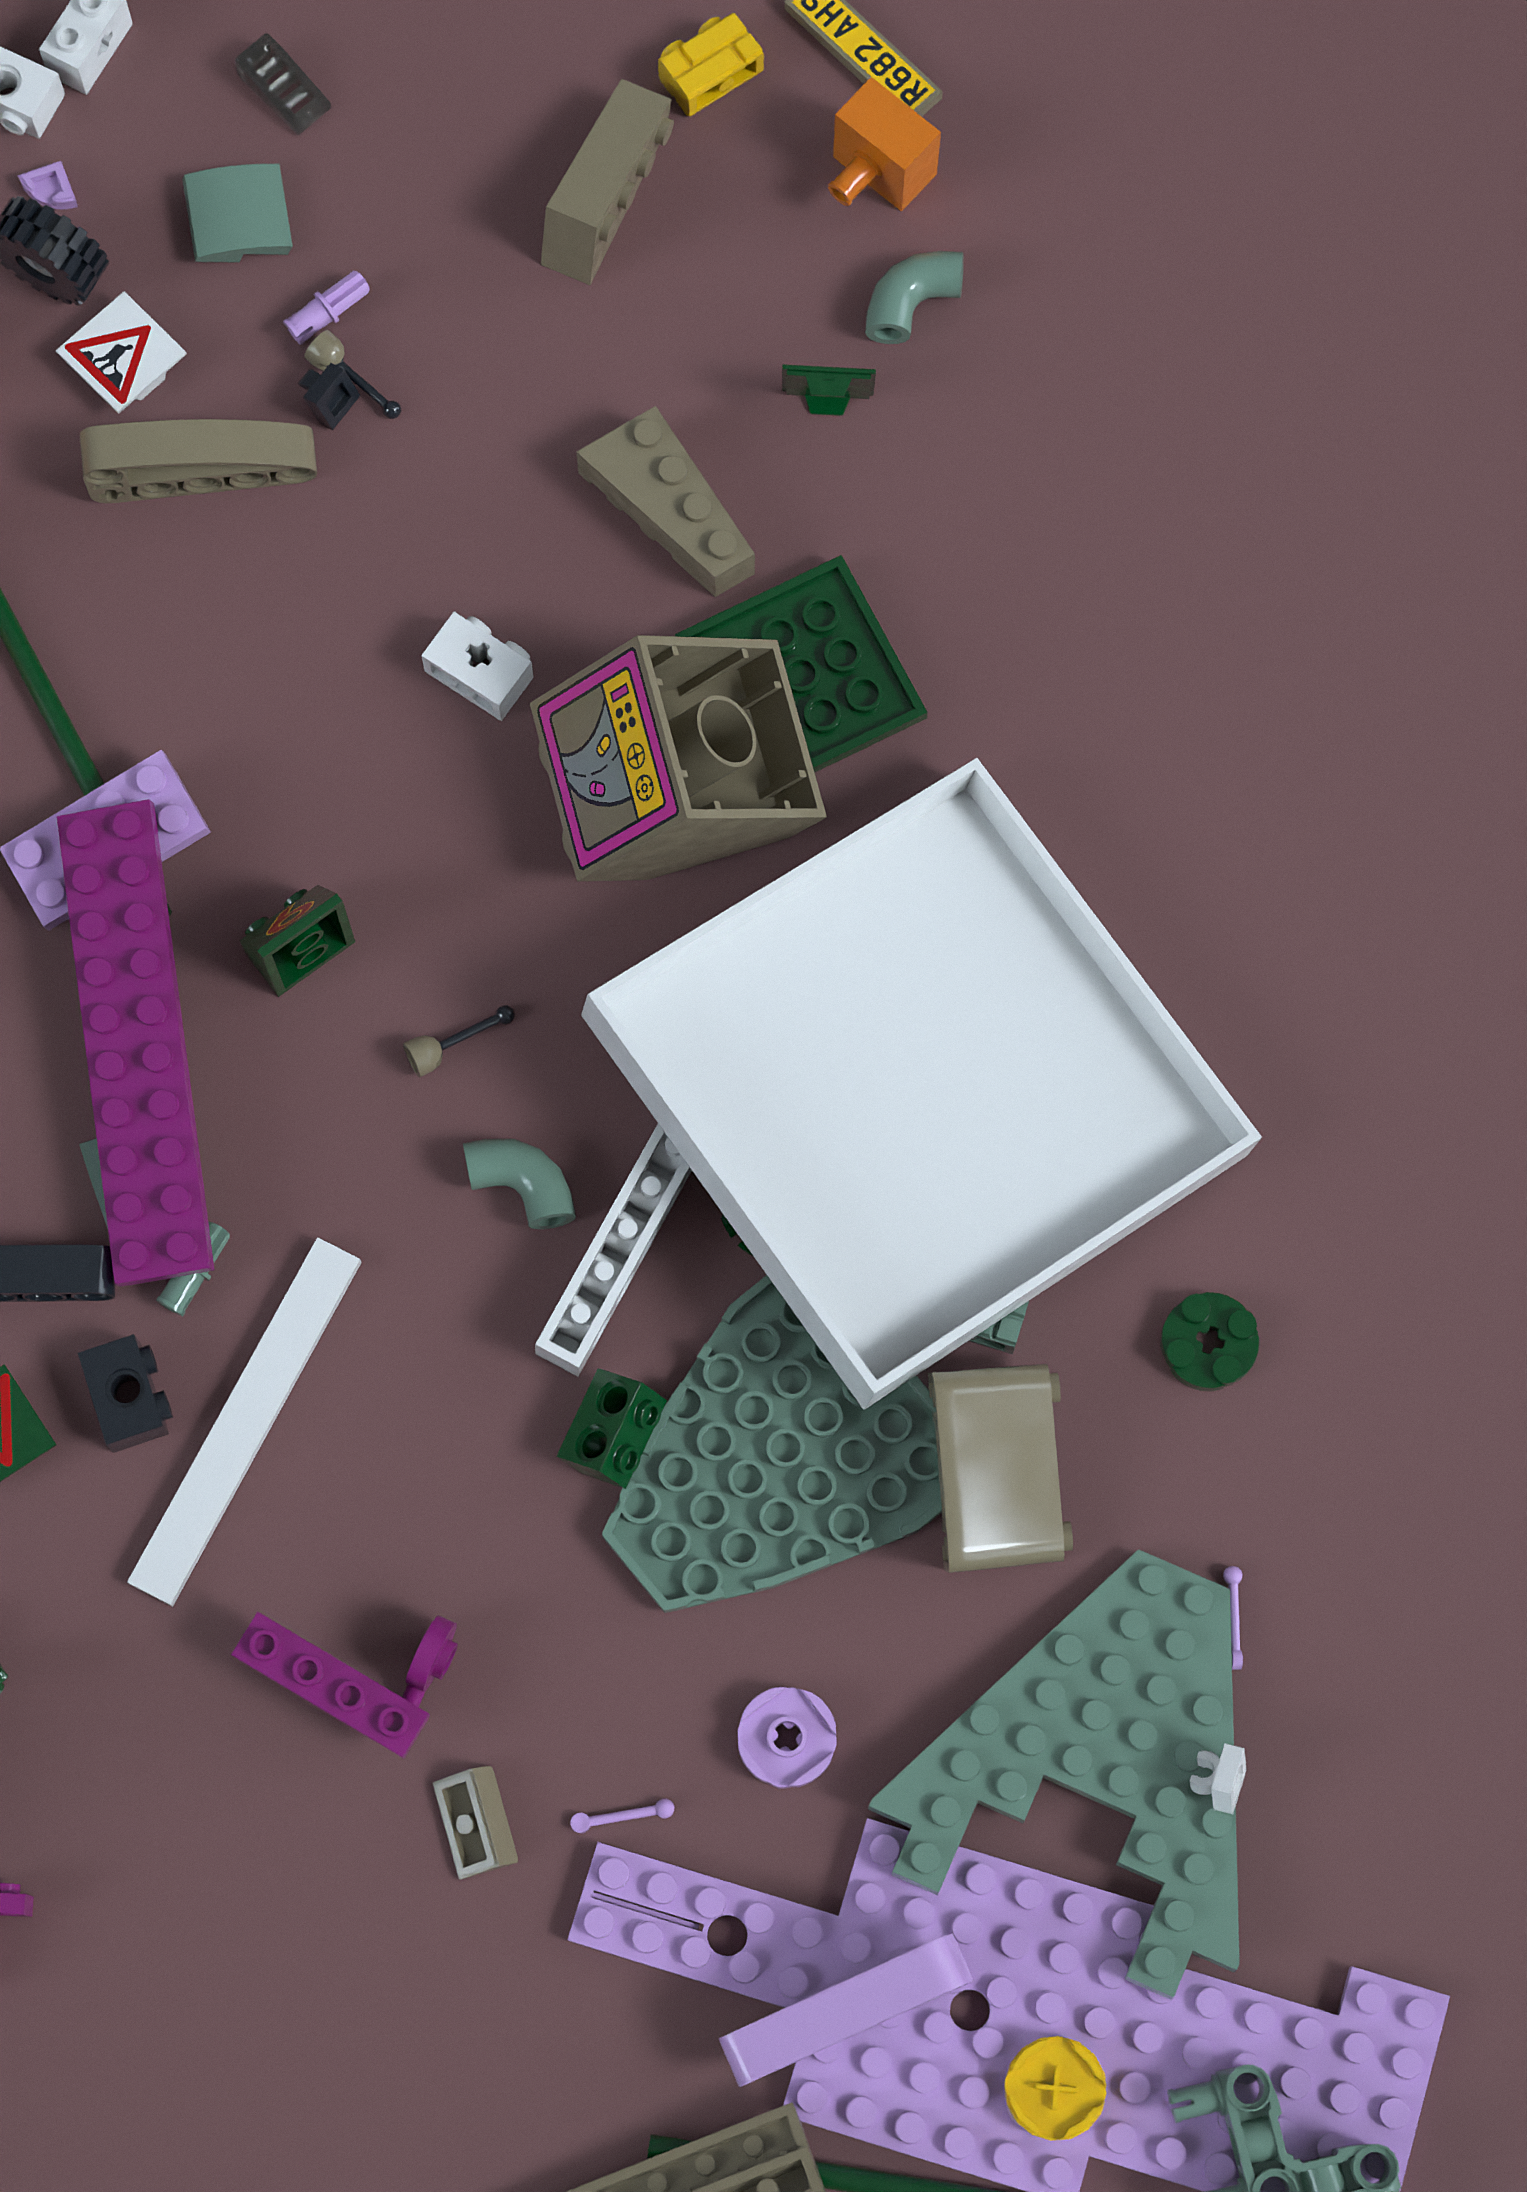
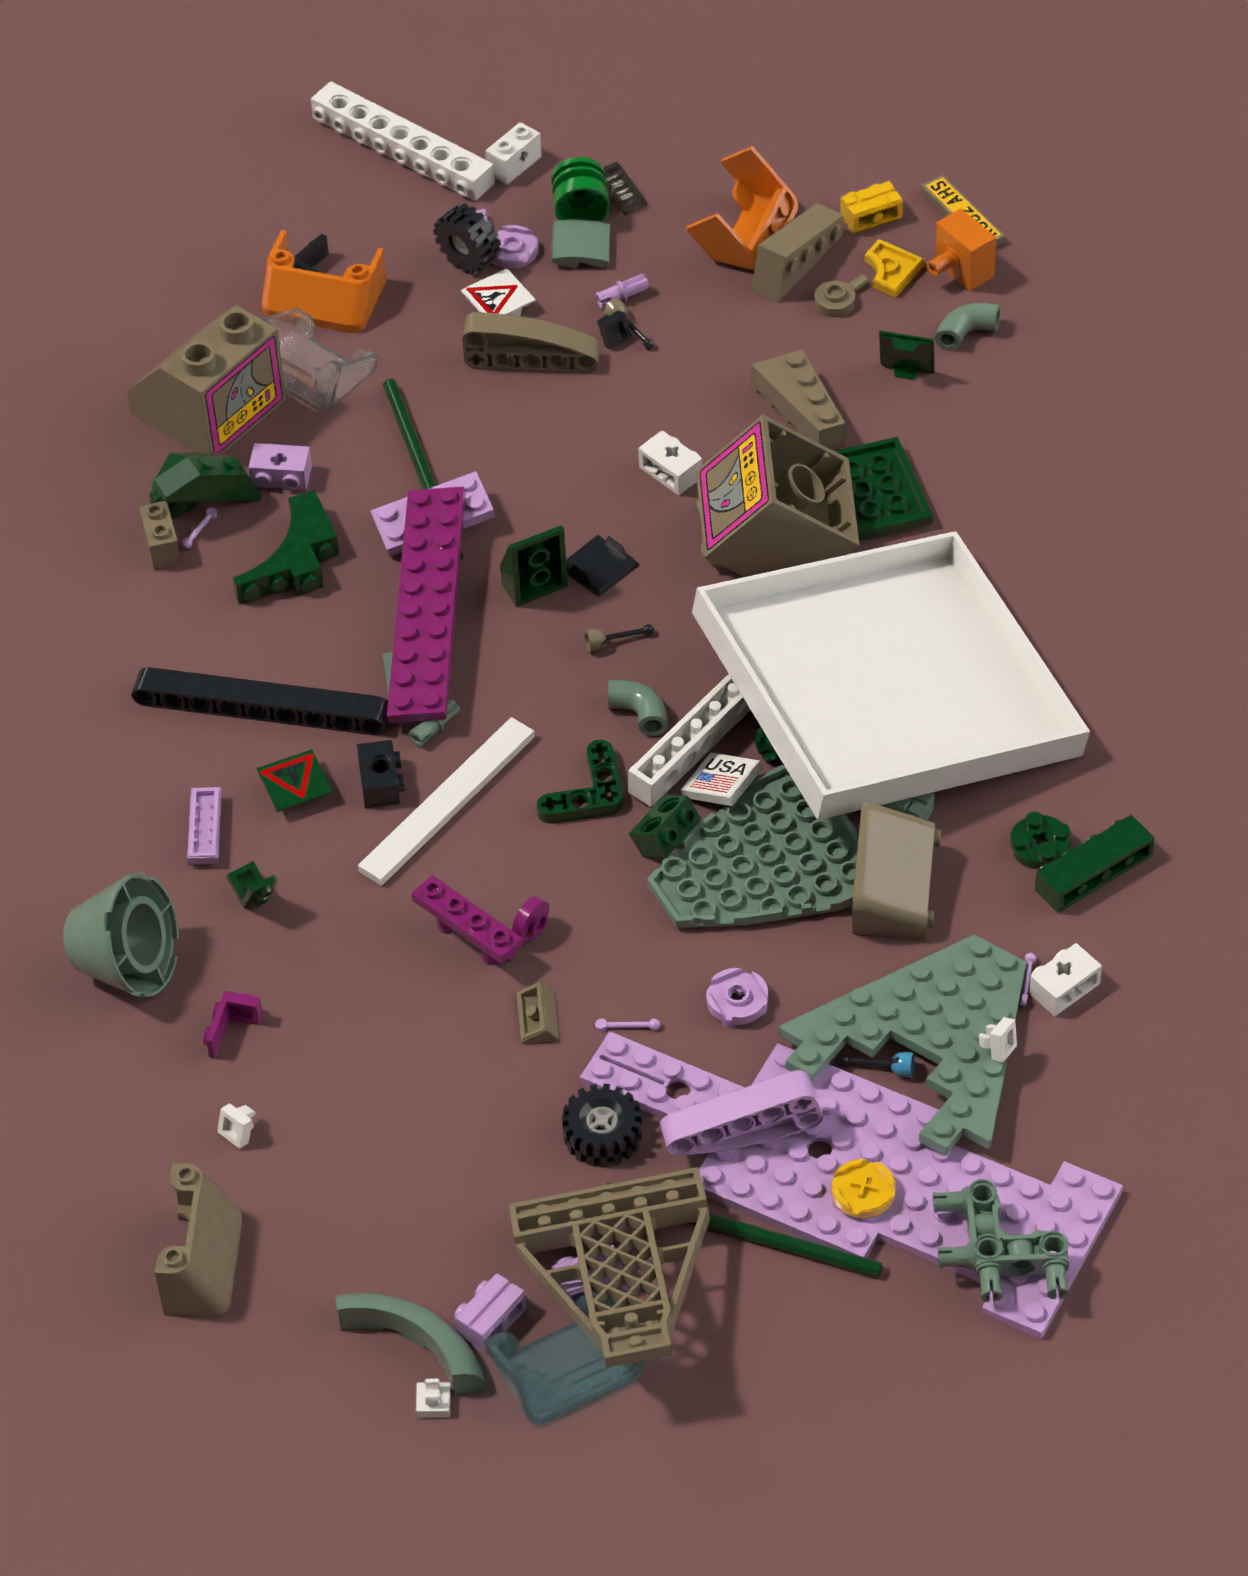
camera: 15 degrees right, 25 degrees down
none -> white tile [217,1103,256,1149]
none -> lavender tile [492,225,539,269]
none -> dark green beam [537,740,623,823]
none -> green wheel [551,157,610,222]
none -> black wheel [562,1083,642,1167]
none -> black piece [566,535,639,596]
none -> white tile [681,753,763,806]
none -> orange windscreen [686,146,798,270]
none -> dark tan piece [814,274,868,317]
none -> hinge [838,1052,914,1078]
none -> yellow tile [864,239,925,298]
none -> white brick [1029,943,1102,1017]
none -> dark green brick [1035,814,1155,913]

